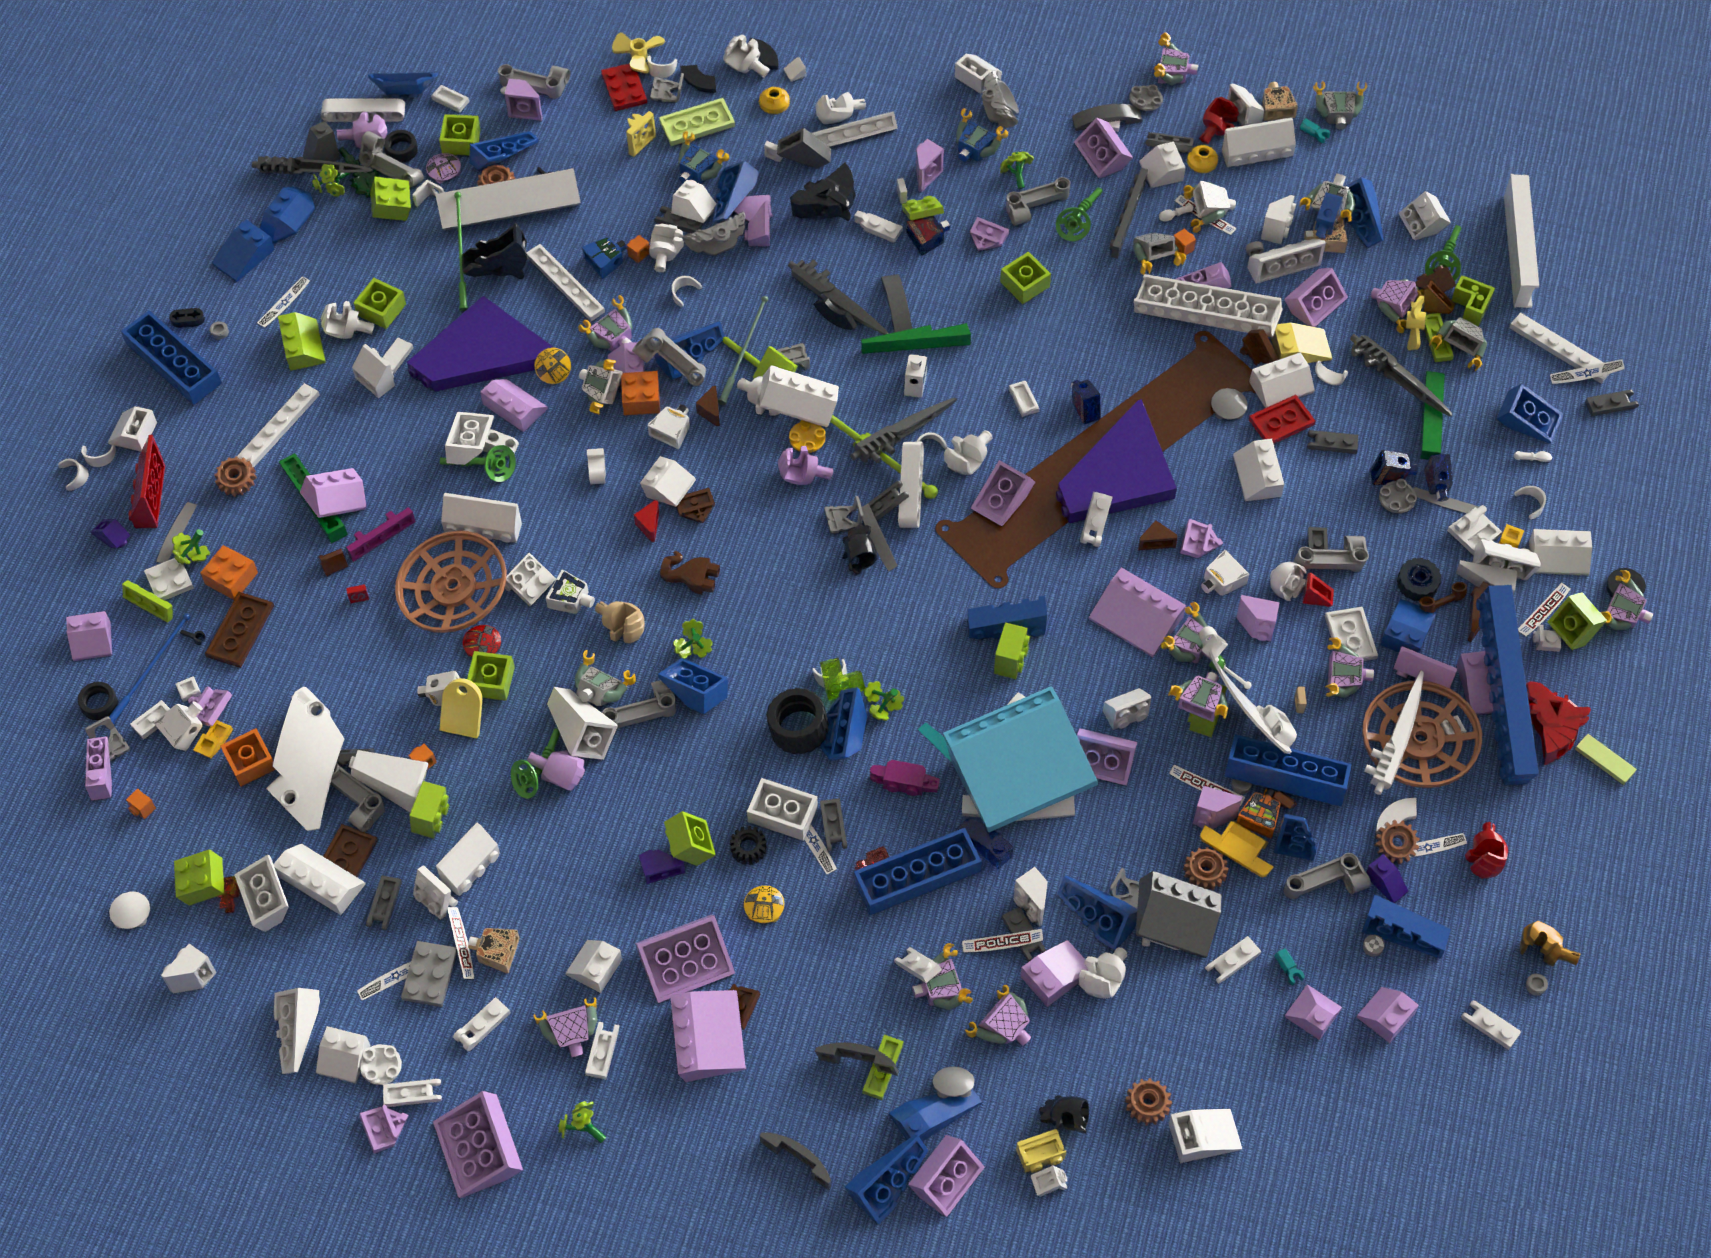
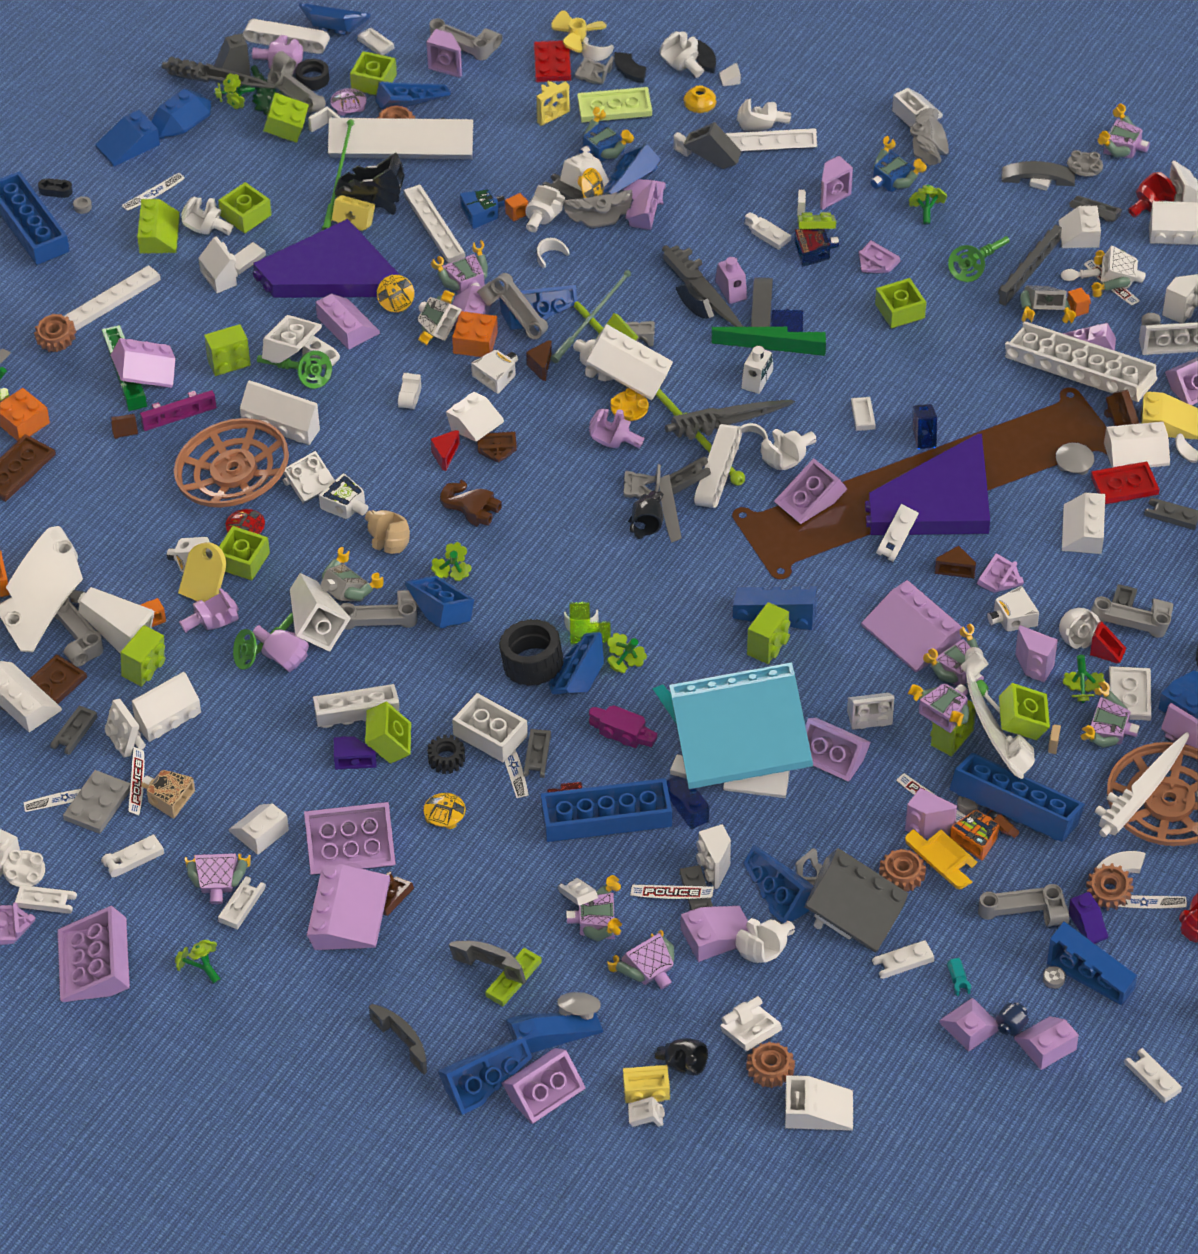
camera: 15 degrees right, 10 degrees down
red tile [346,584,369,603] -> none
black animal [790,162,856,221] -> none
light grey piece [1006,177,1070,226] -> none
lavender slope [1074,118,1133,178] -> none
yellow piece [1187,145,1218,173] -> none
blue wedge [1274,814,1317,861] -> none
none -> lavender piece [179,588,239,633]
none -> lime brick [204,324,251,376]
none -> white slope [313,684,399,728]
none -> light yellow brick [332,195,375,231]
none -> yellow dish [578,168,604,198]
none -> lavender torso [715,257,747,304]
none -> white plate [720,996,782,1051]
none -> clear blue piece [772,309,803,332]
none -> dark blue head [996,1002,1029,1036]
none -> lime brick [999,683,1050,740]
none -> lime plant [1062,655,1105,703]

